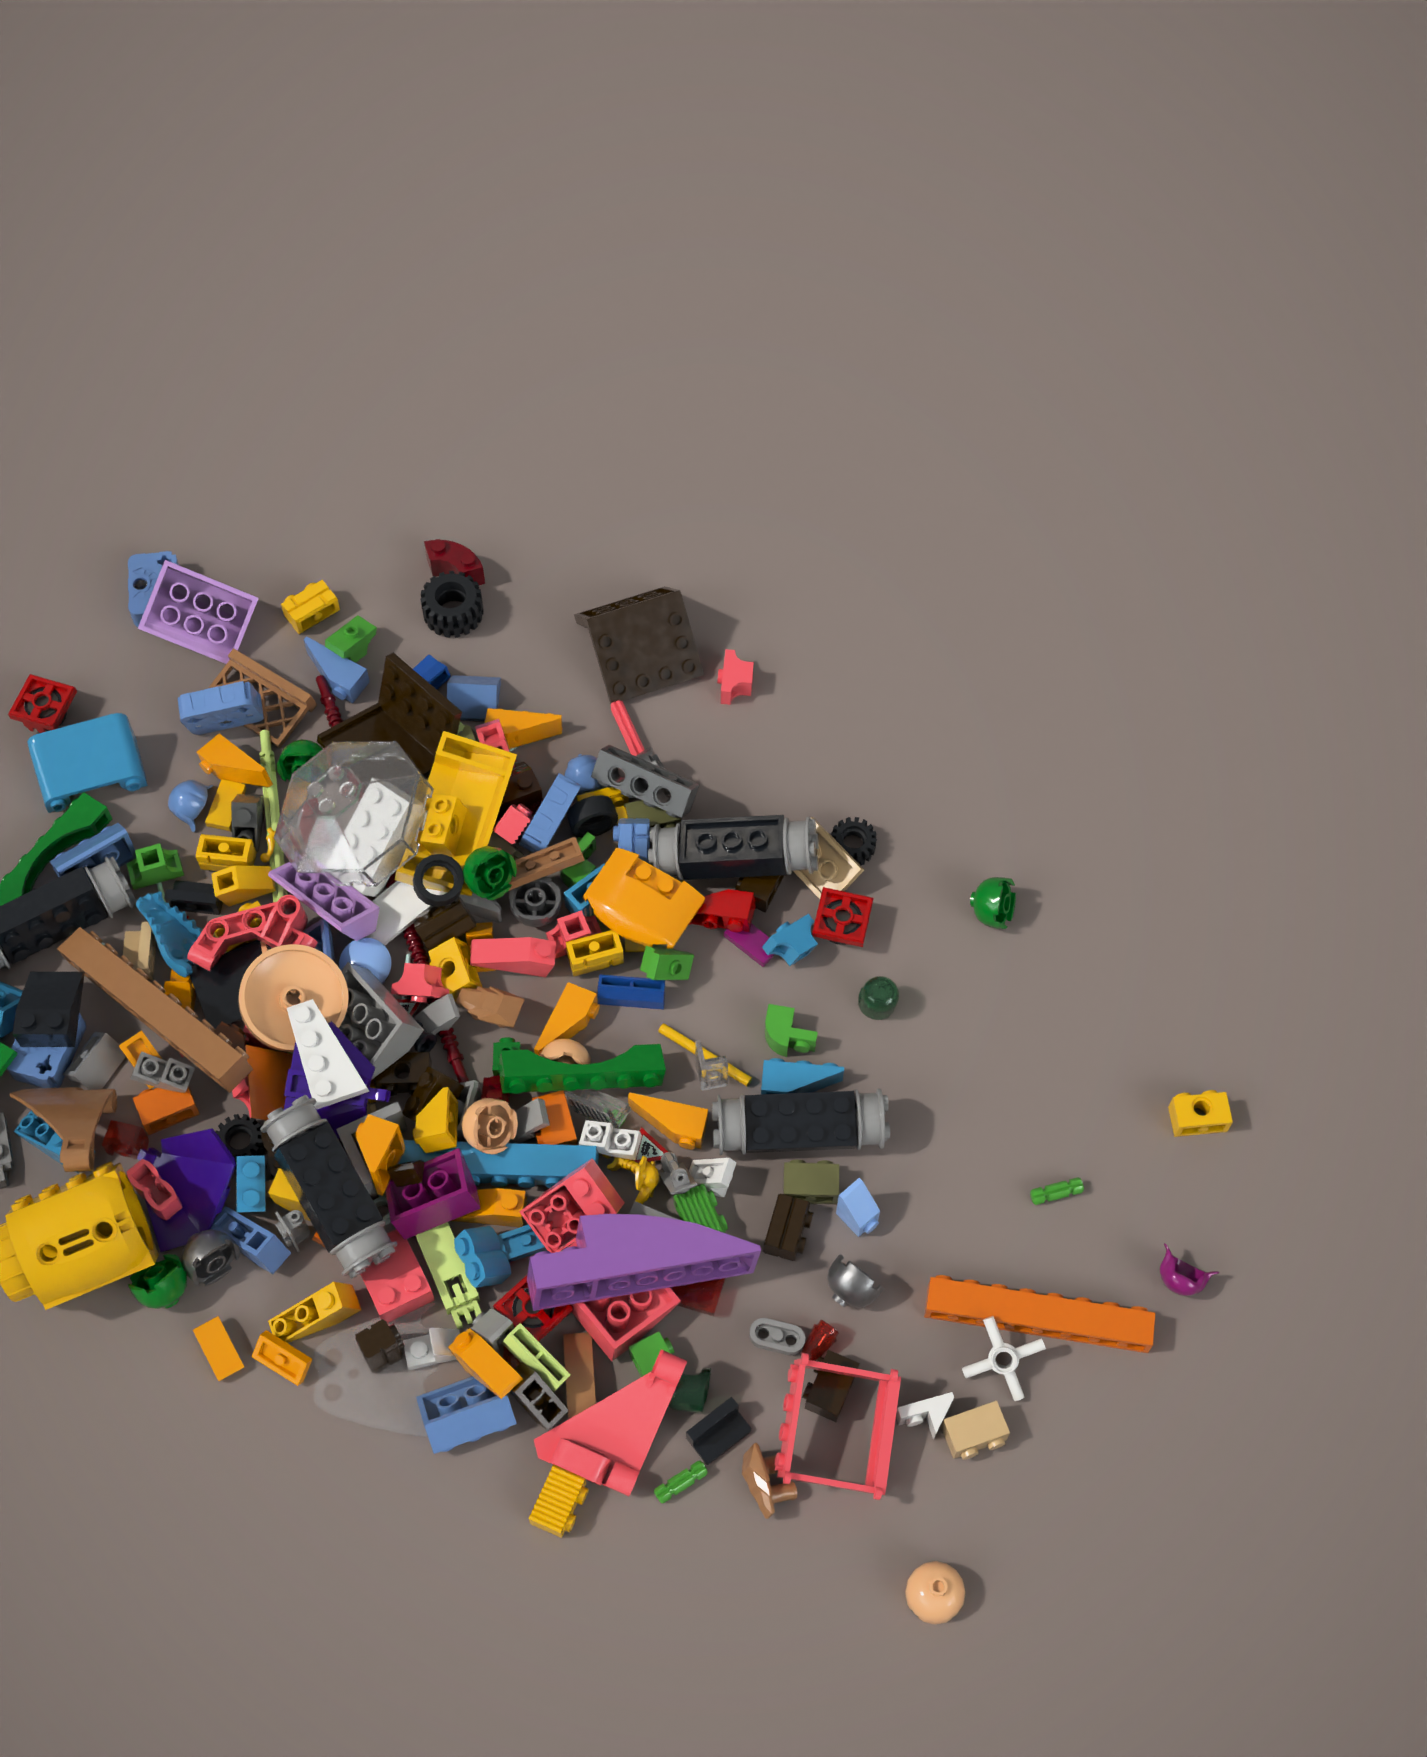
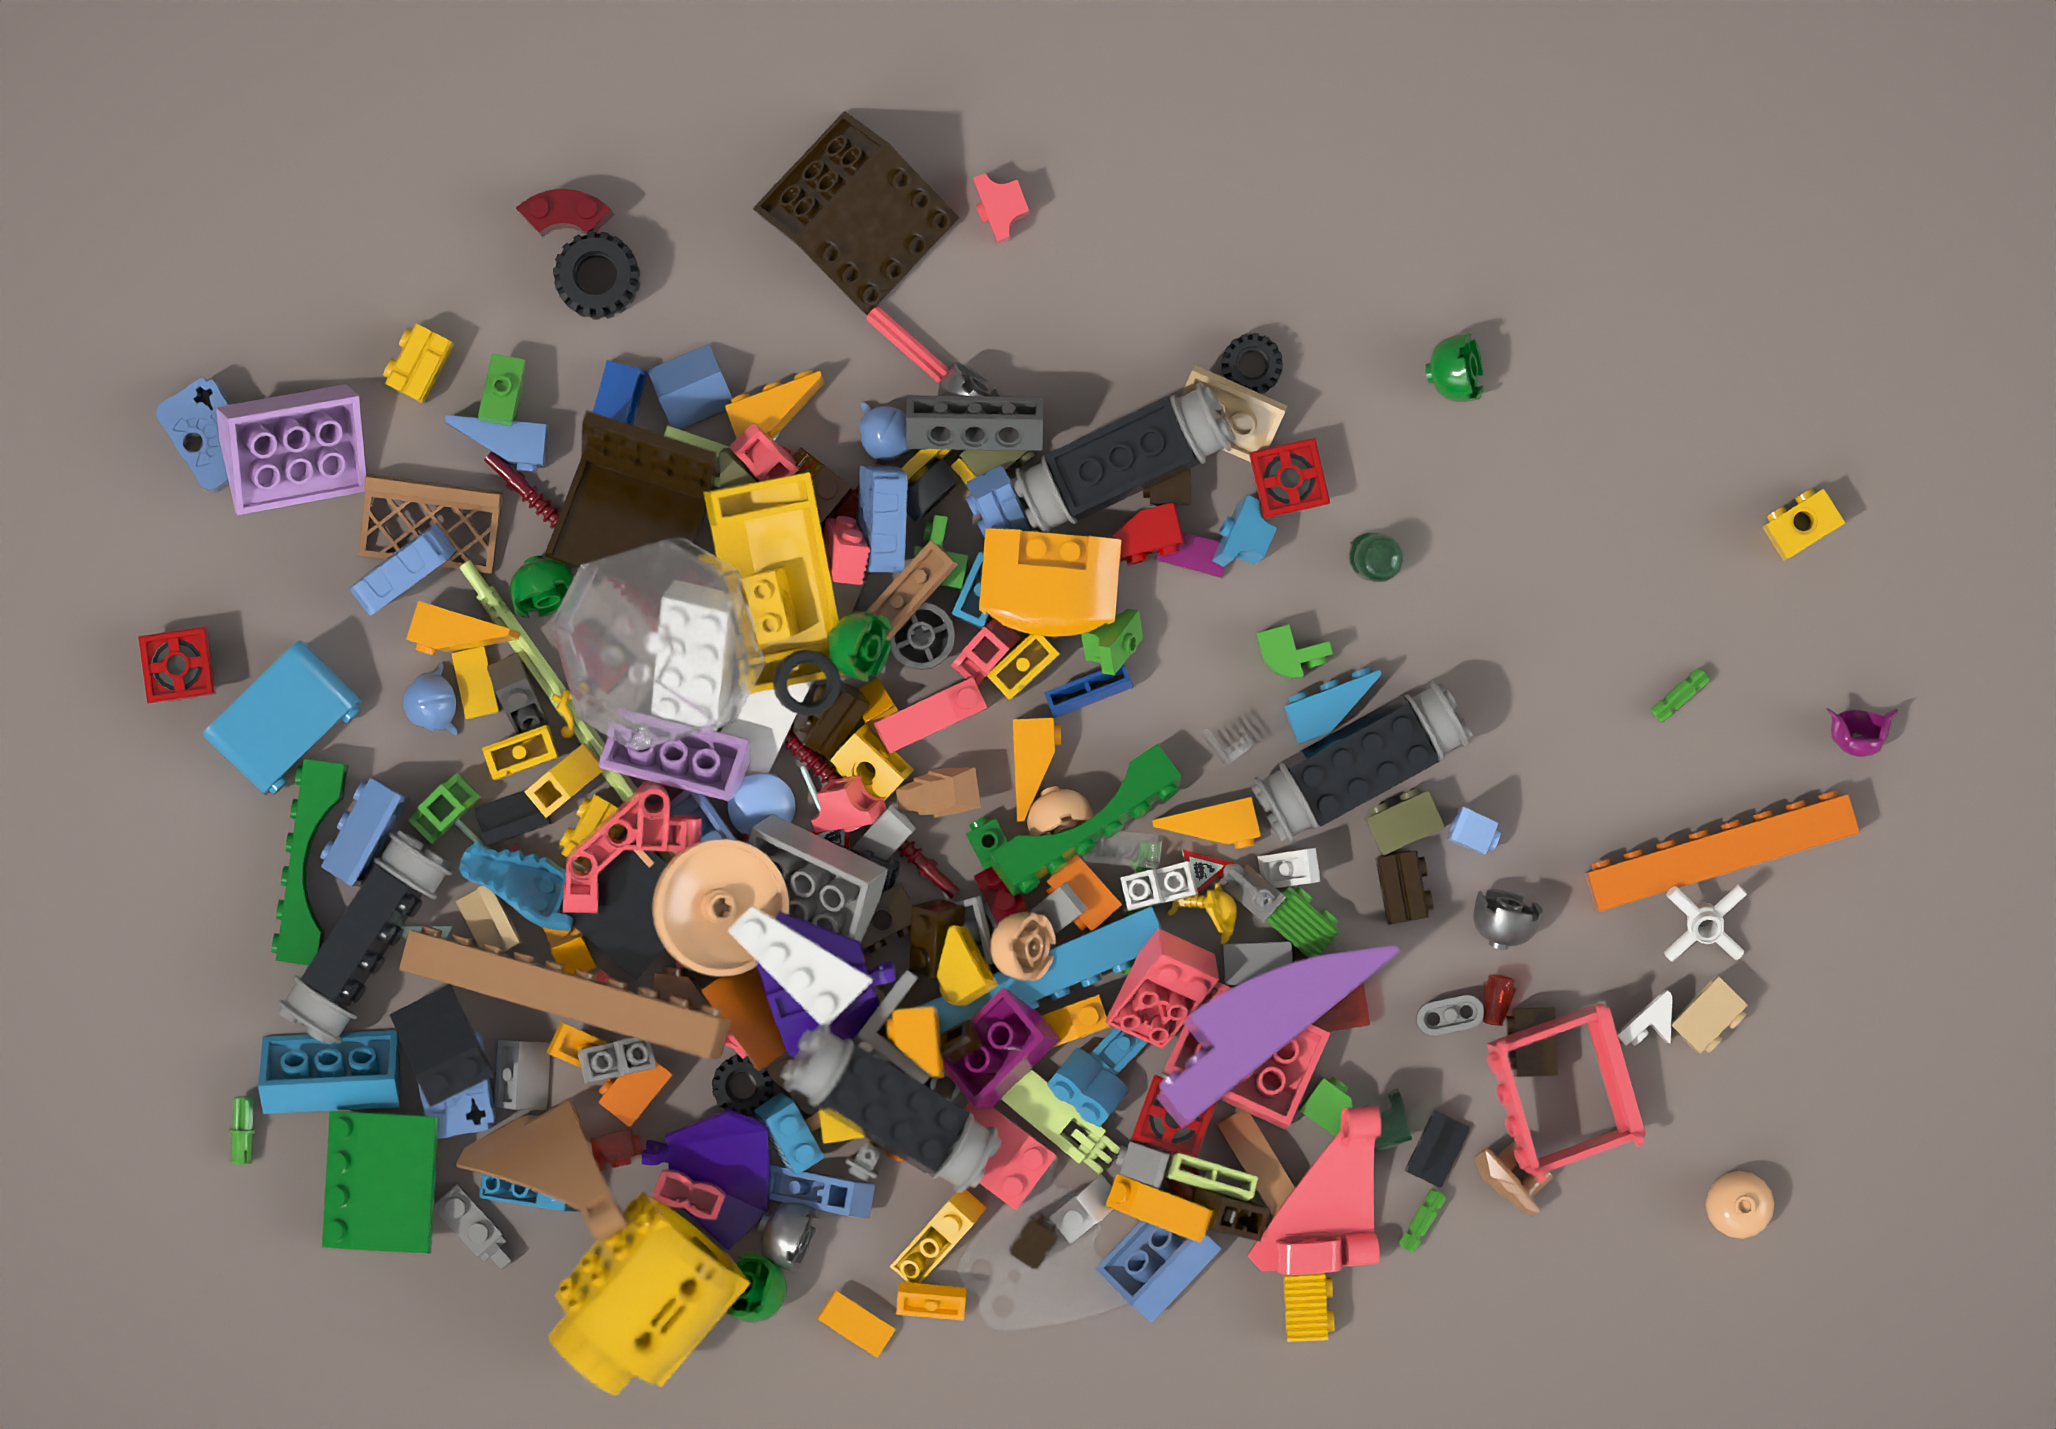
camera: 20 degrees left, 25 degrees up
yellow bar [658,1023,753,1087] -> none

